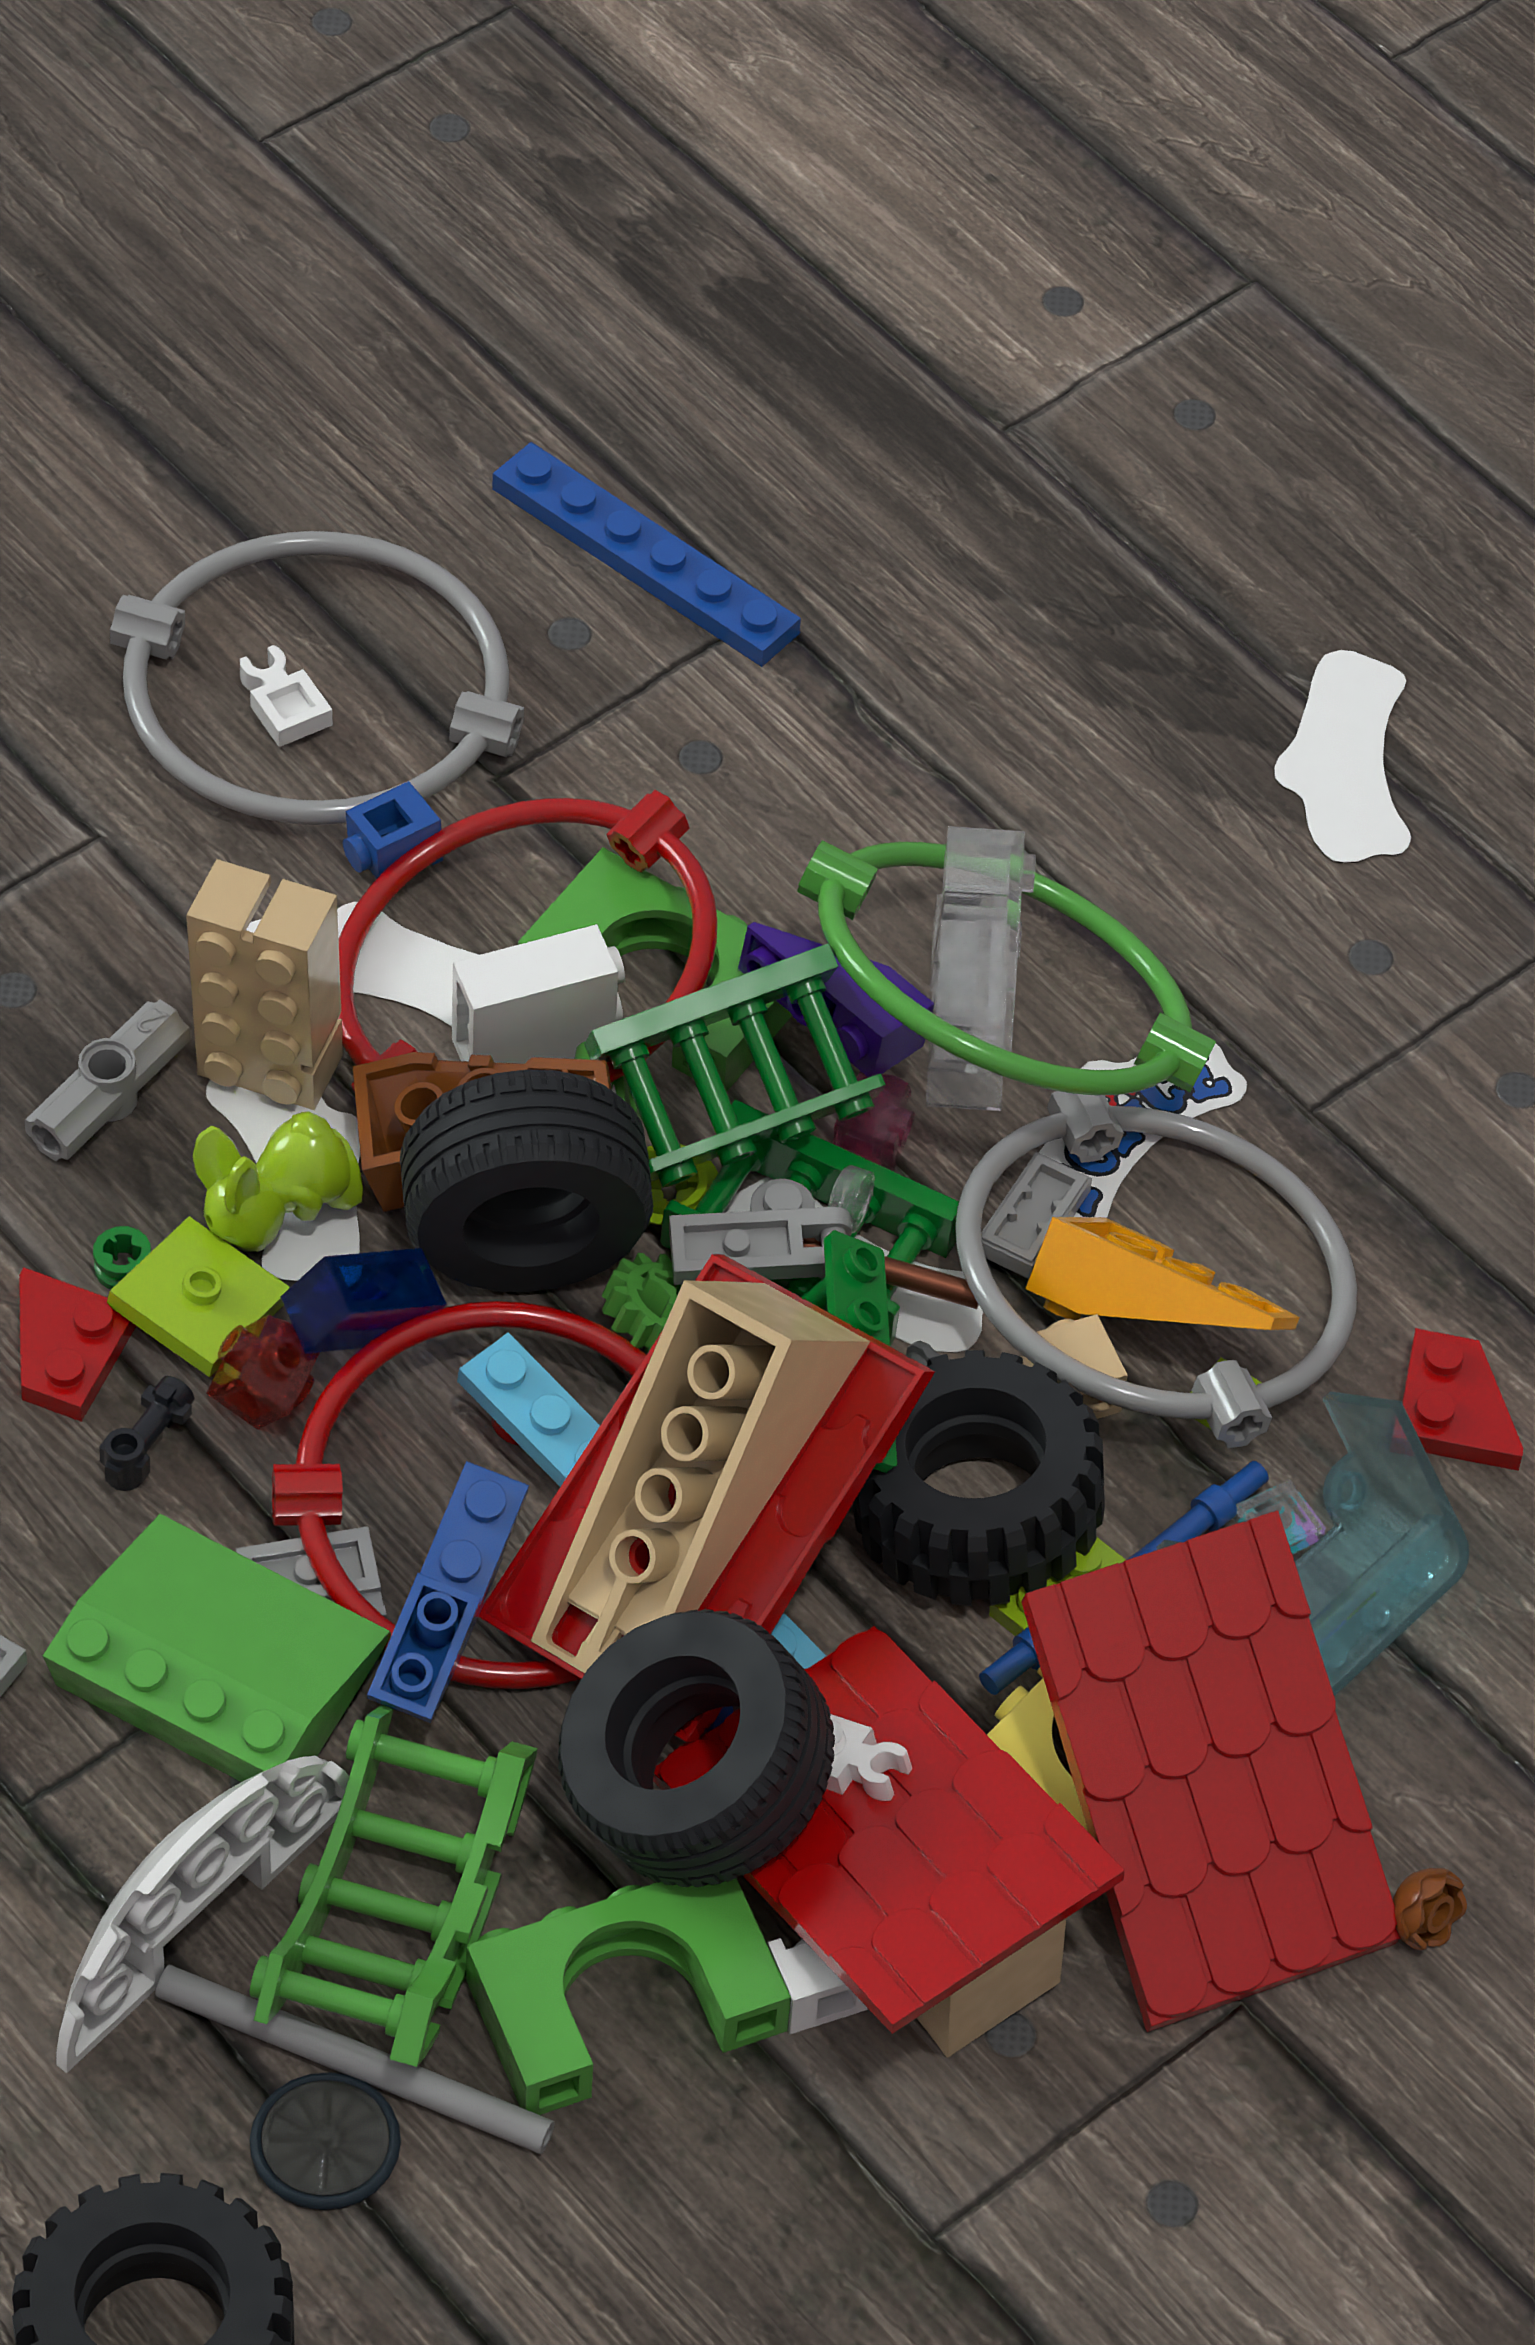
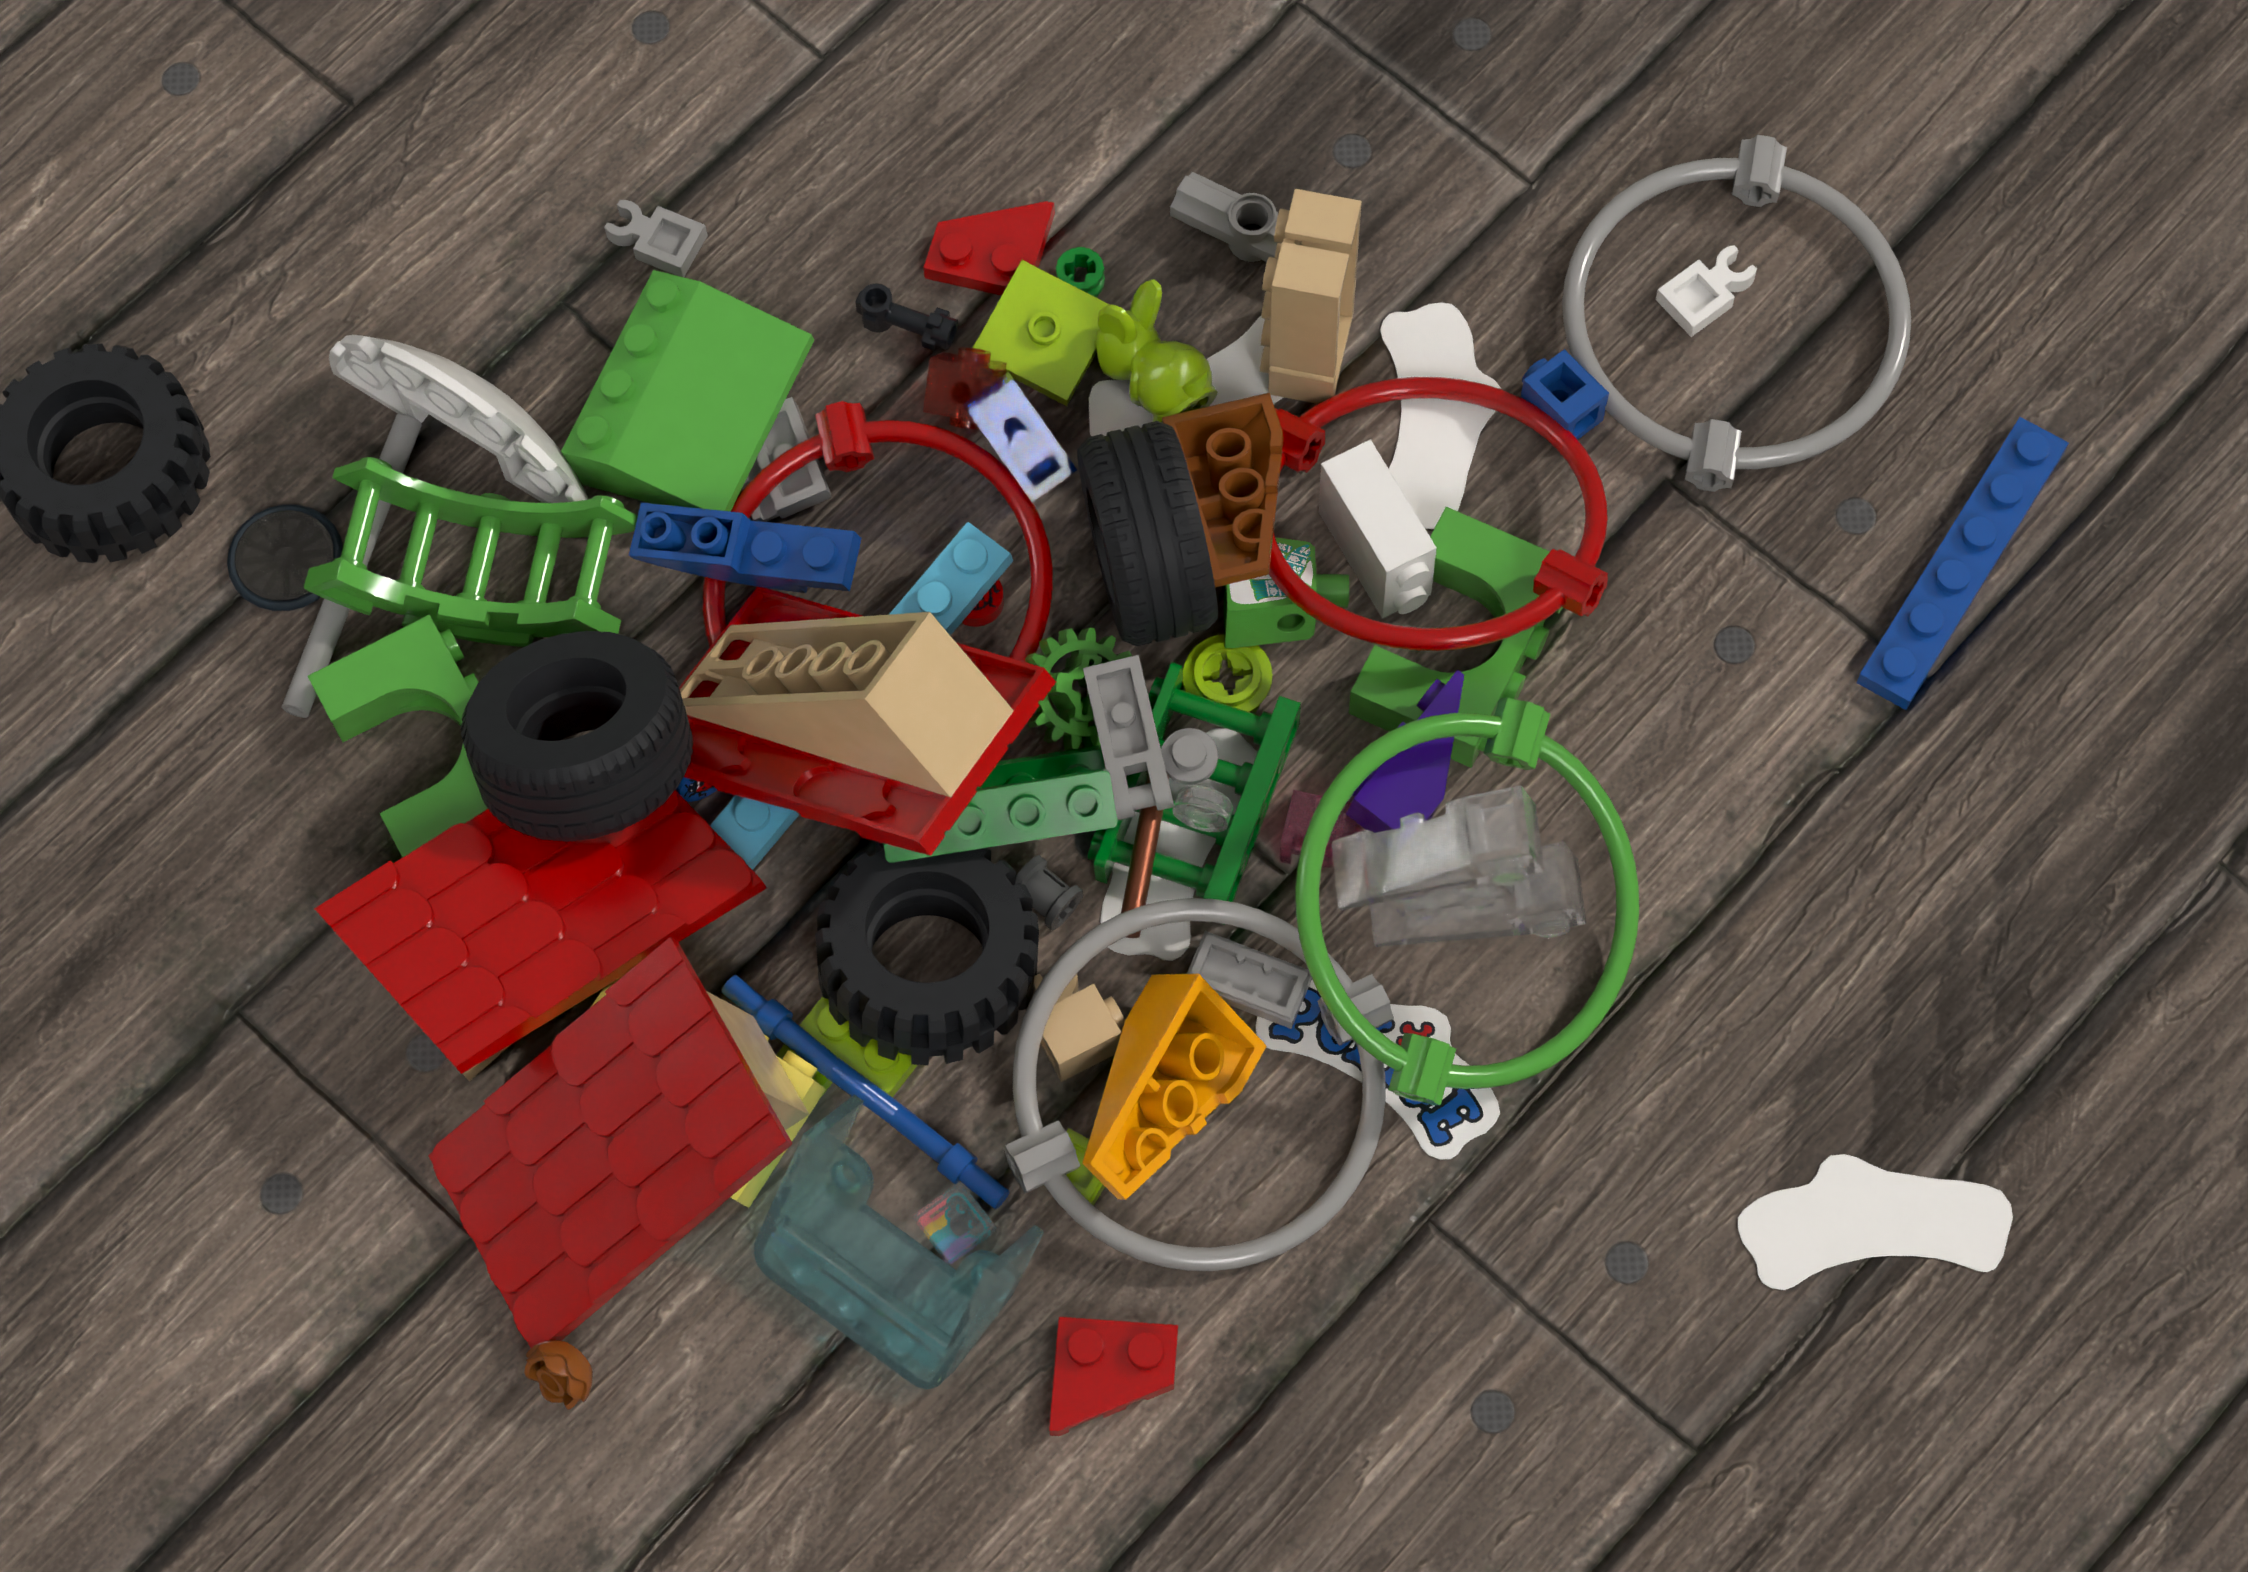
camera: 90 degrees right, 15 degrees up
green fence [584,943,886,1188] -> none
white plate [826,1714,912,1801] -> none

